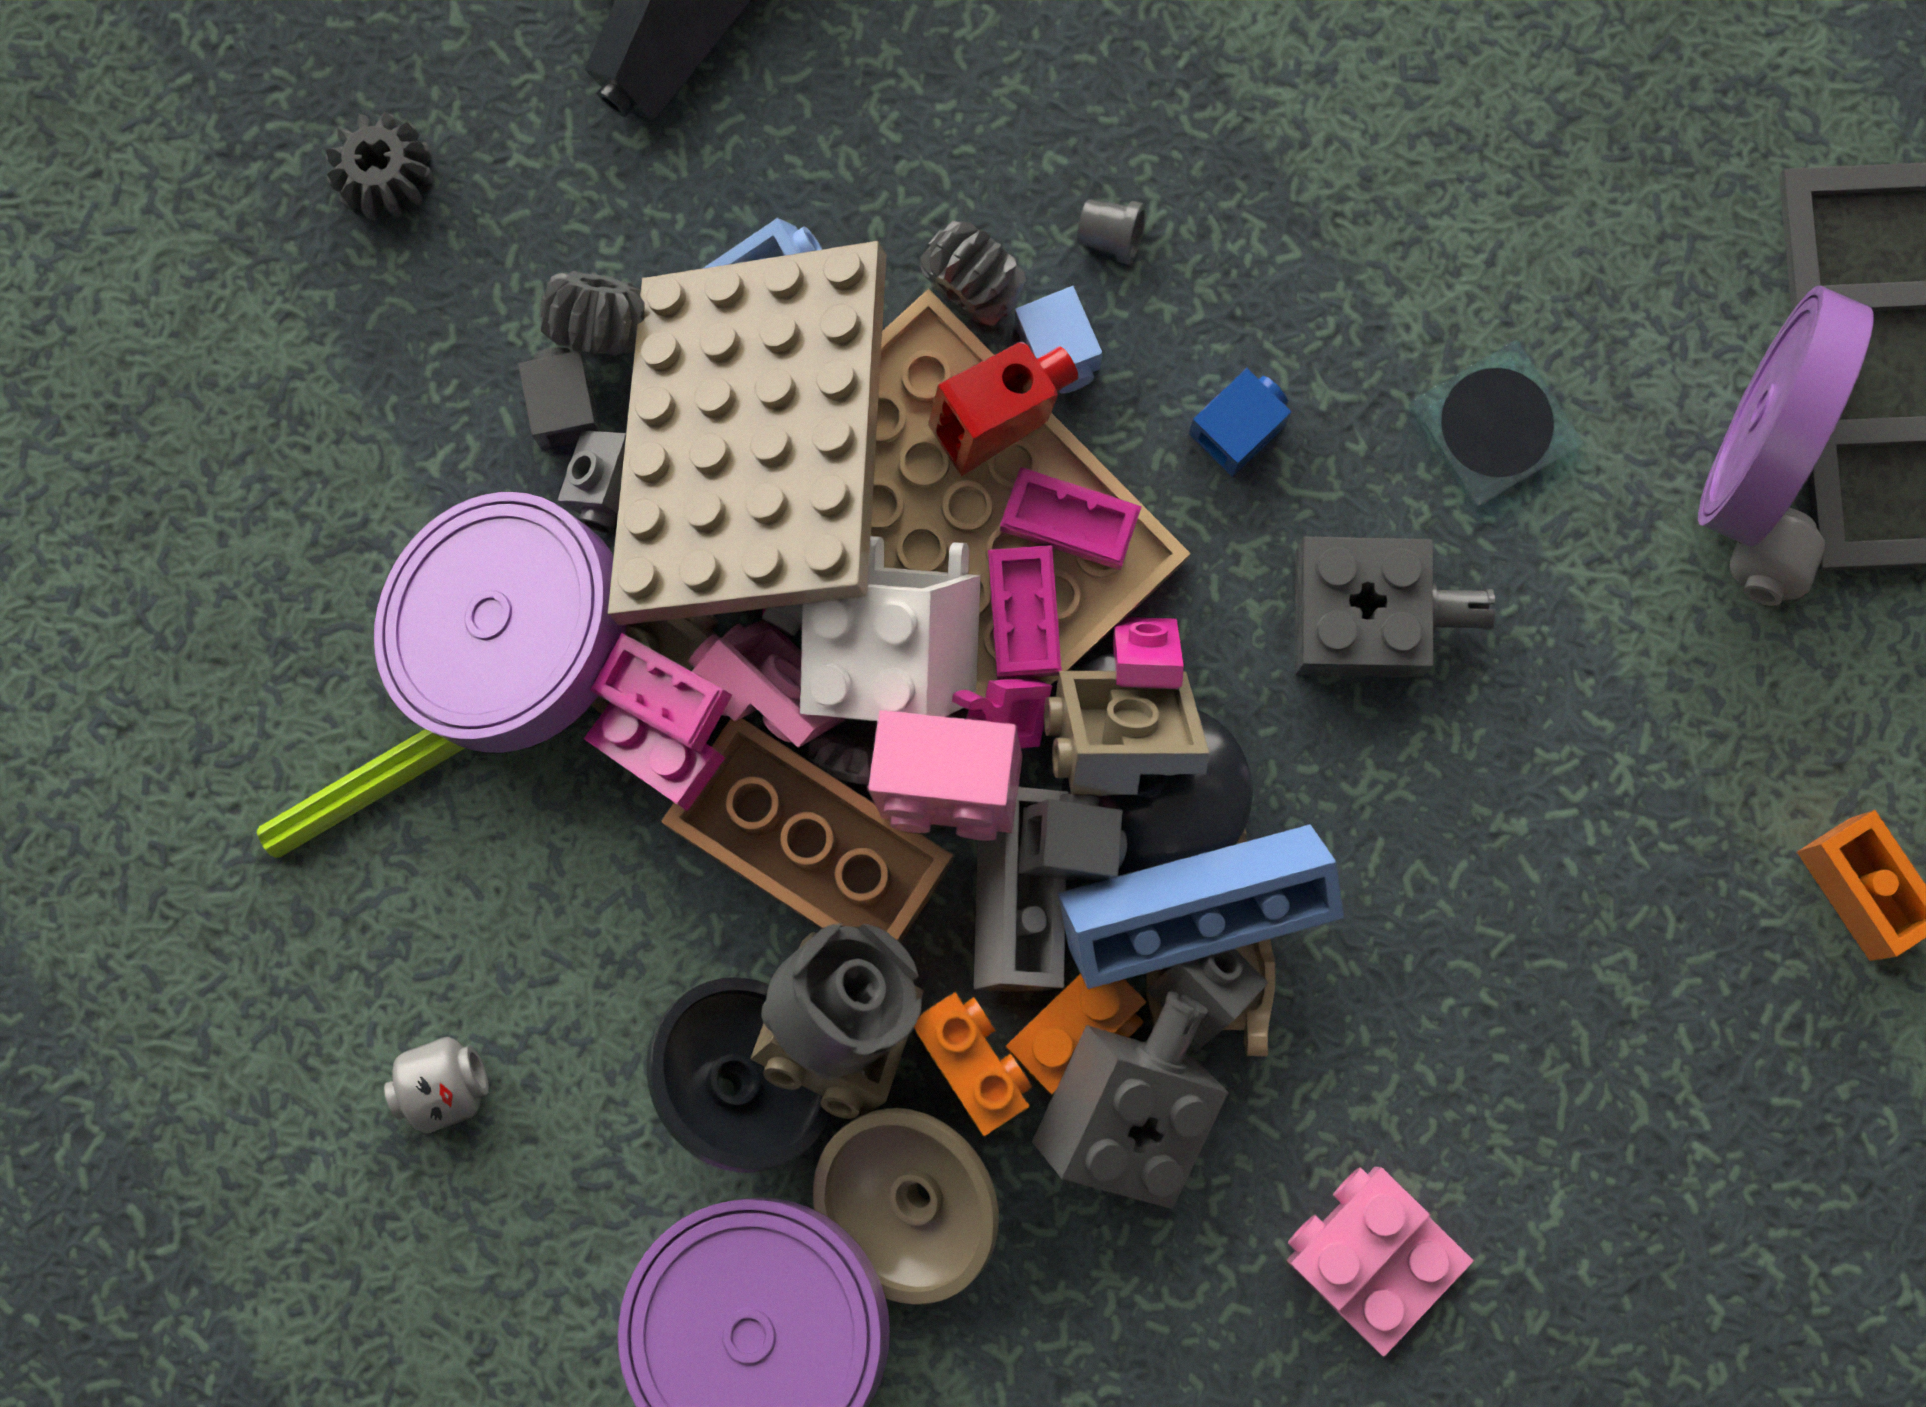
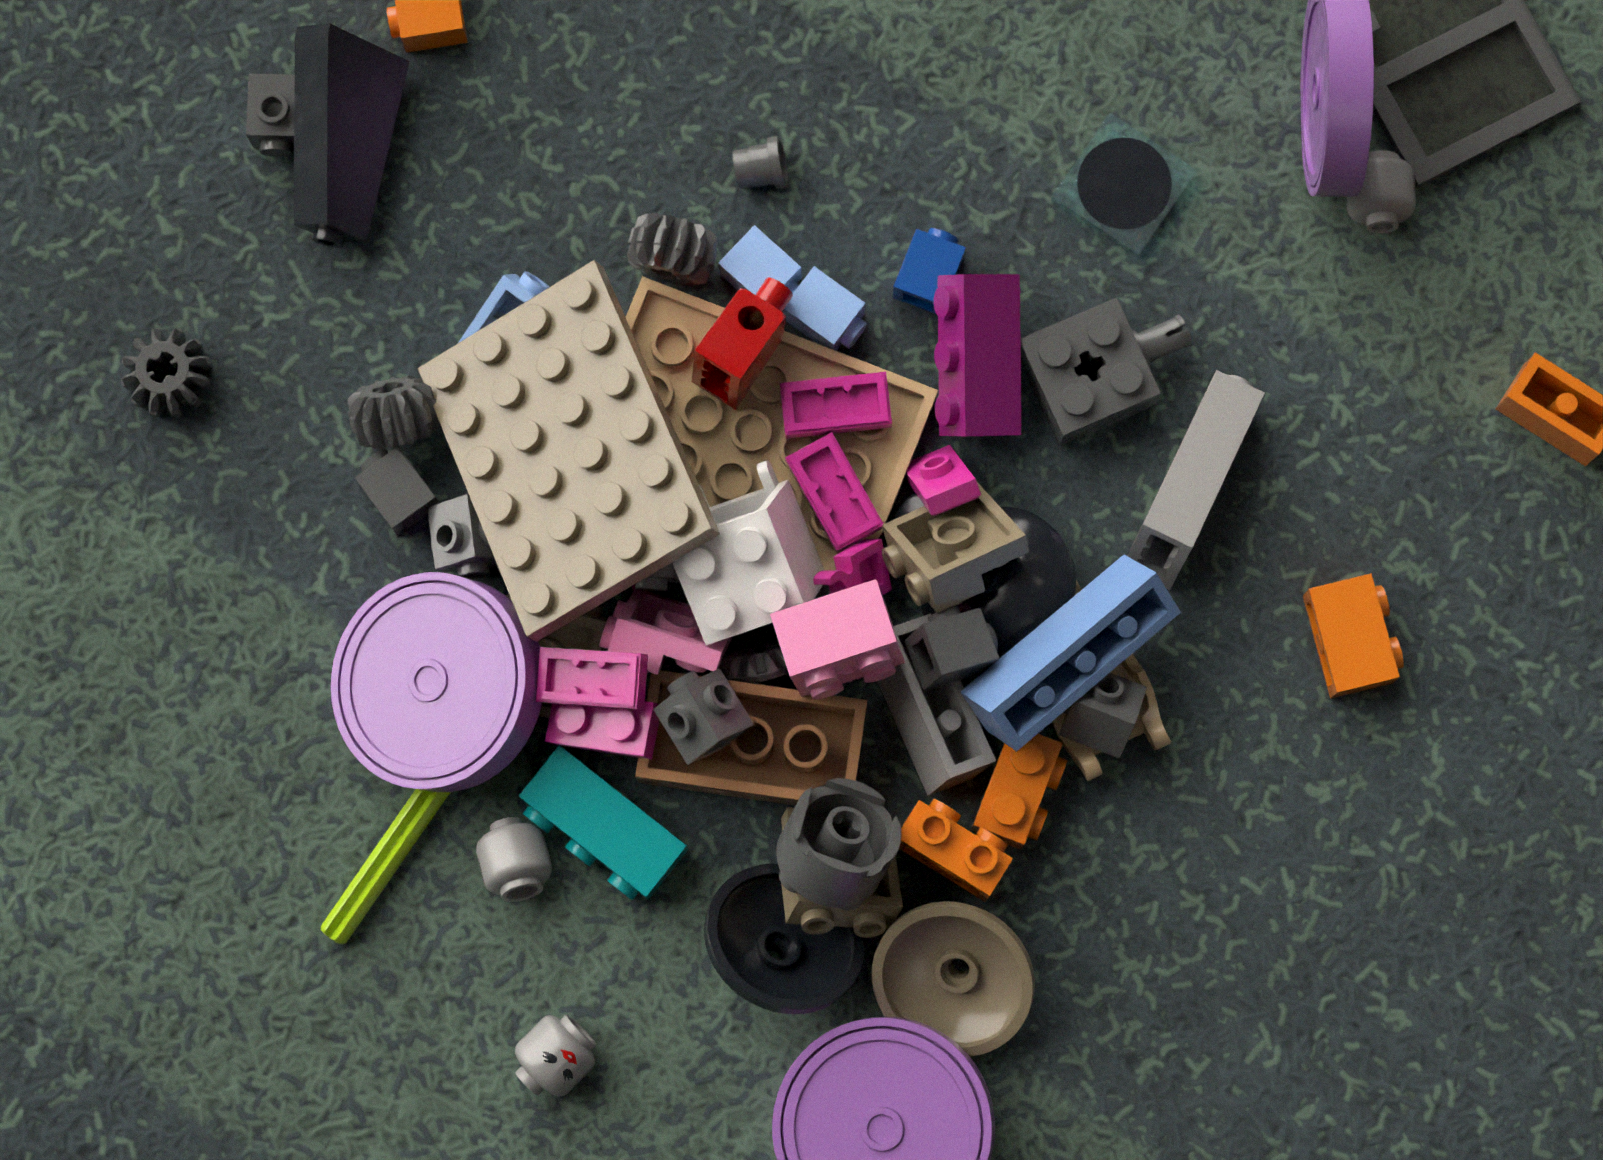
camera: 25 degrees left, 0 degrees up
dark grey brick [1032,992,1228,1209] -> none
bright pink plate [1286,1167,1474,1357] -> none
none -> light grey head [476,817,552,902]
none -> teal brick [519,745,689,900]
none -> dark grey brick [653,669,754,765]
none -> light blue brick [782,266,867,351]
none -> magenta brick [934,274,1021,437]
none -> light grey slope [1127,370,1265,590]
none -> orange brick [1303,573,1404,699]

